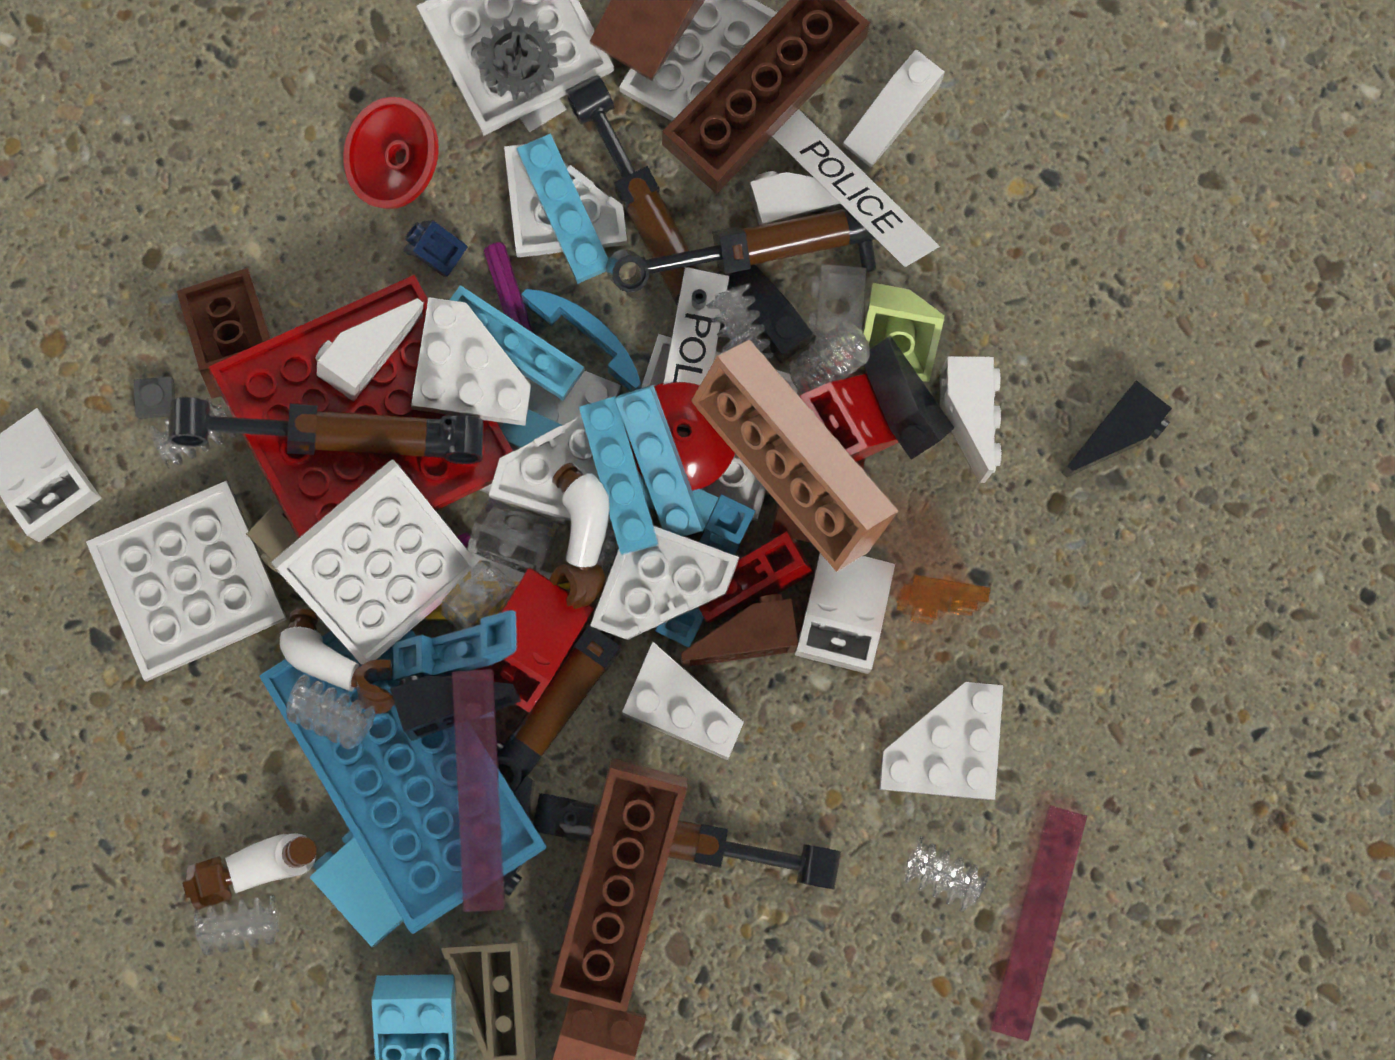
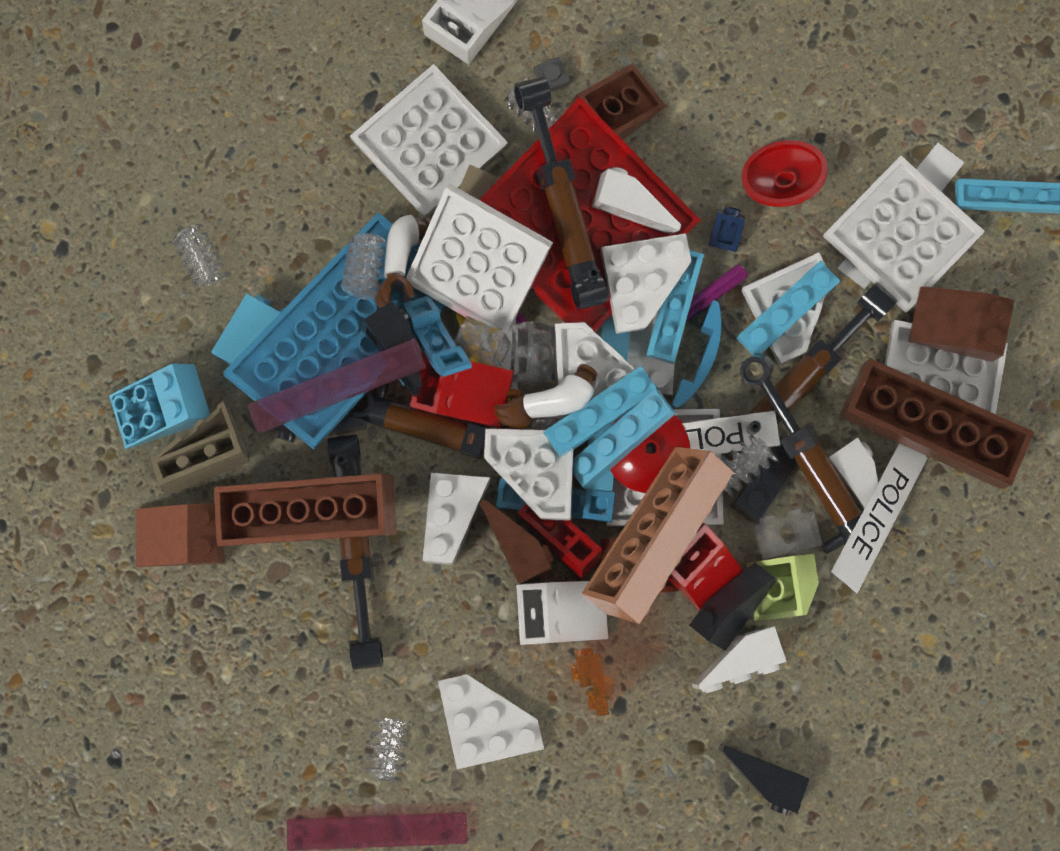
camera: 75 degrees right, 0 degrees up
piece [182,833,317,909] -> none
dark grey gear [477,17,558,100] -> none
clear piece [789,321,870,394] -> none
white slope [843,50,945,167] -> none

